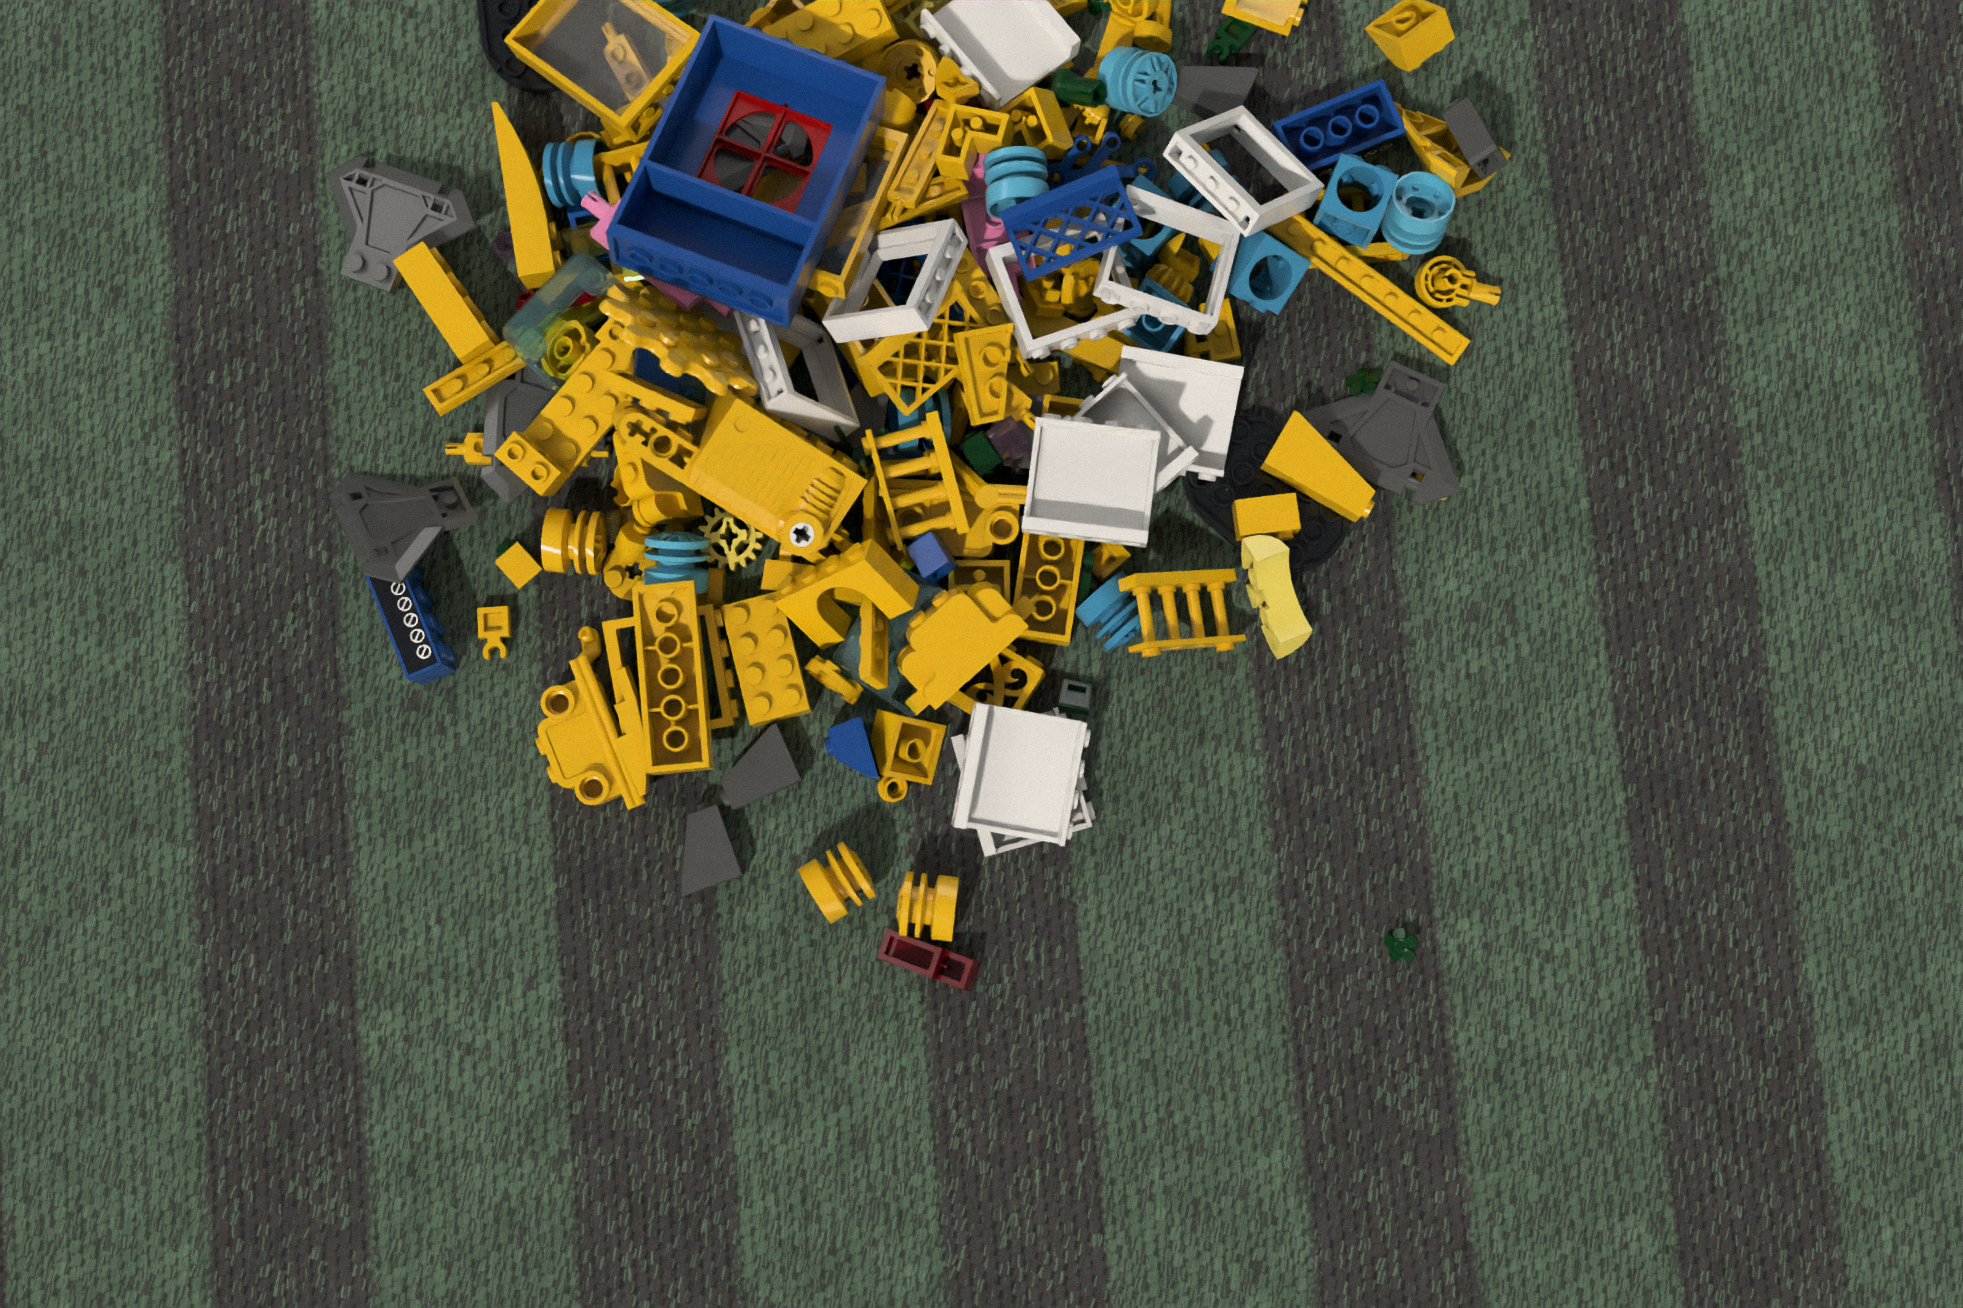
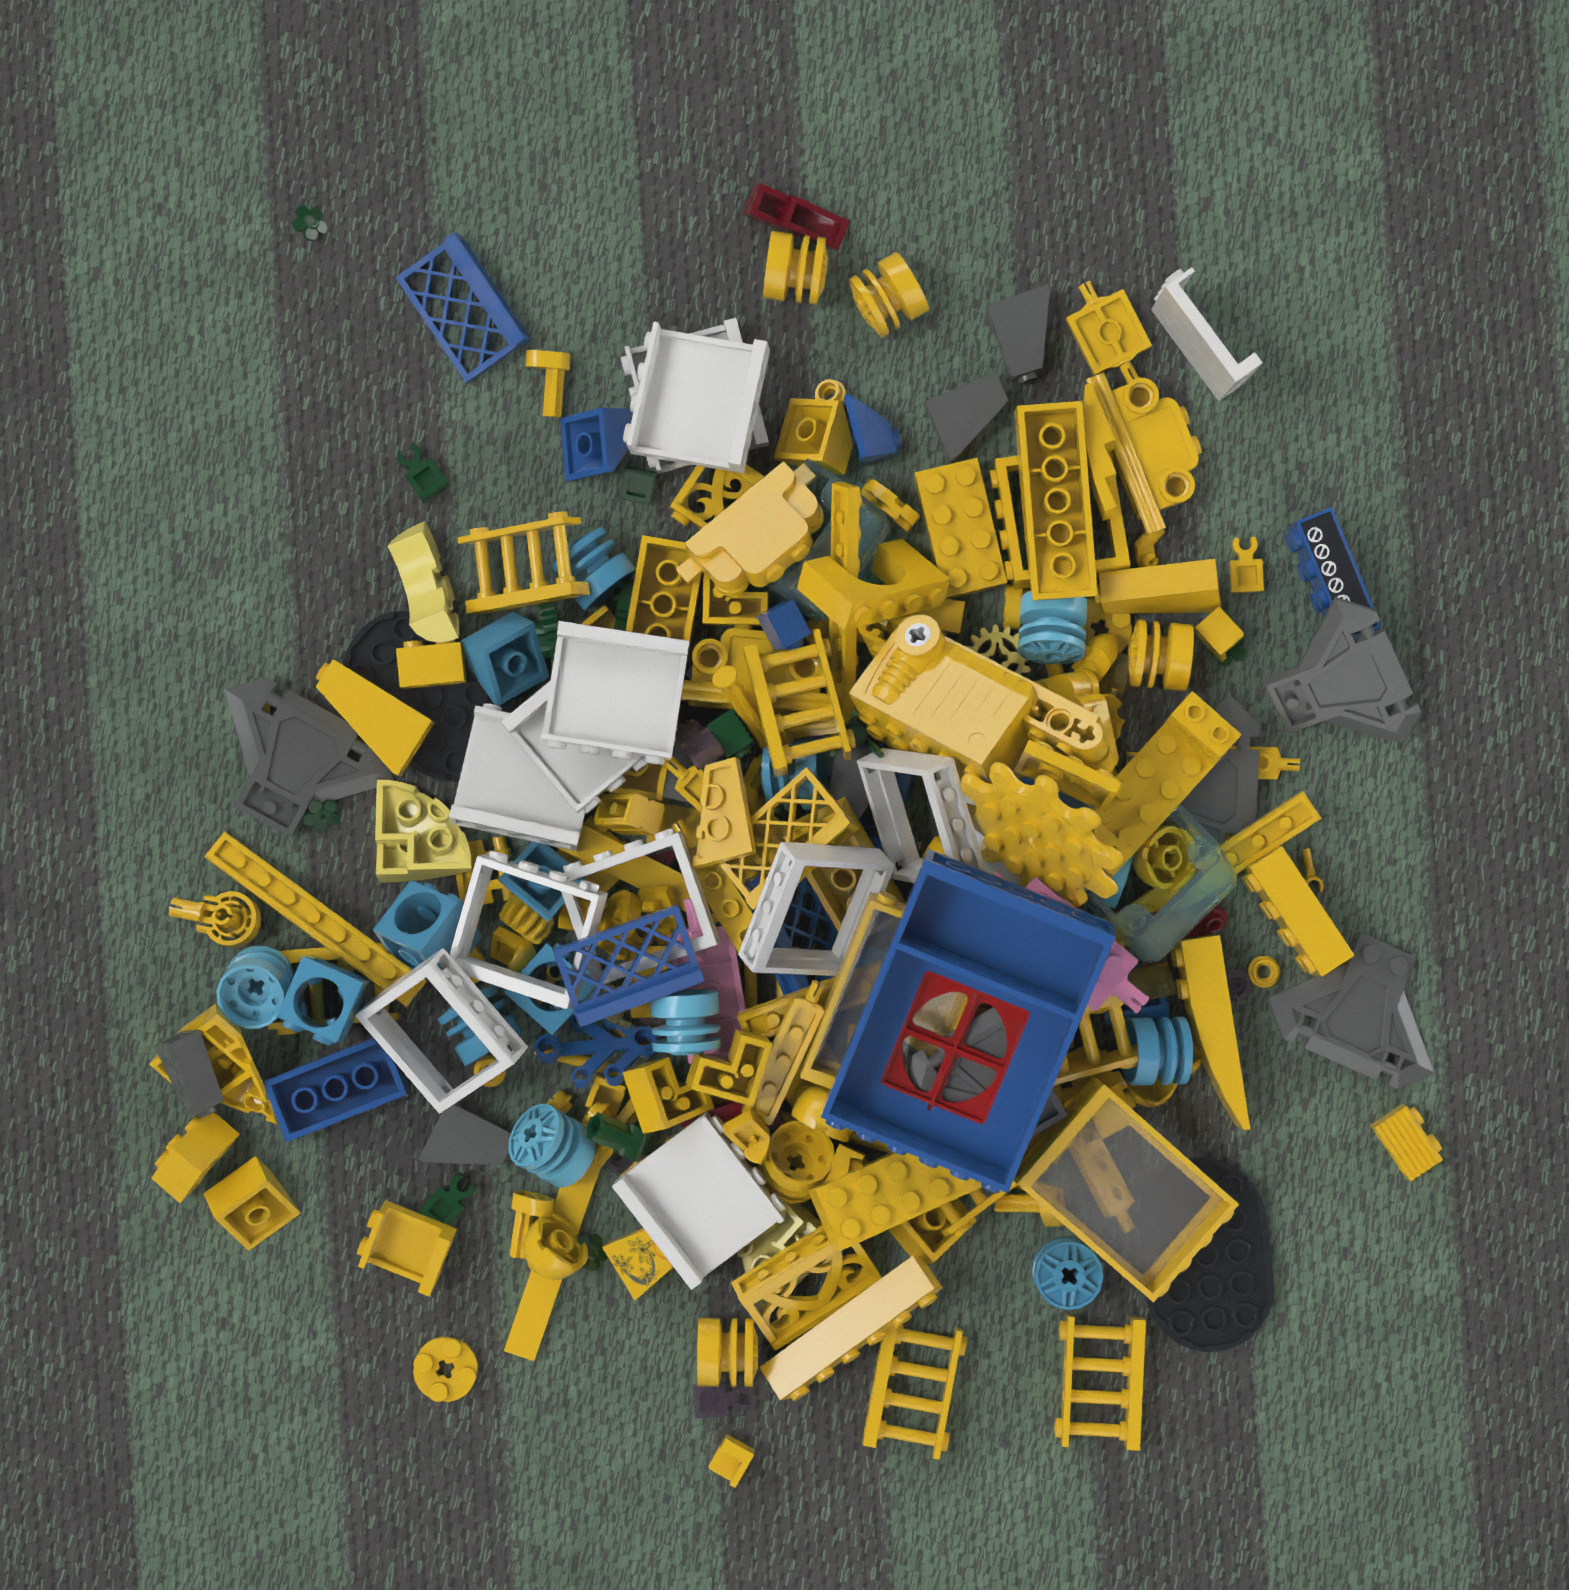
camera: 175 degrees left, 5 degrees up
none -> yellow brick [151,1112,240,1203]
none -> light yellow brick [375,780,472,883]
none -> blue fence [395,232,532,383]
none -> dark green plate [397,444,450,504]
none -> dark azure slope [461,612,549,706]
none -> yellow piece [525,350,571,418]
none -> dark green gear [535,601,568,663]
none -> blue slope [560,407,632,481]
none -> yellow brick [593,793,665,835]
none -> yellow plate [1065,281,1152,384]
none -> yellow slope [1095,559,1221,614]
none -> white panel [1151,267,1262,401]
none -> yellow plate [1248,956,1280,988]
none -> yellow hand [1302,848,1324,893]
none -> yellow brick [1370,1104,1443,1181]

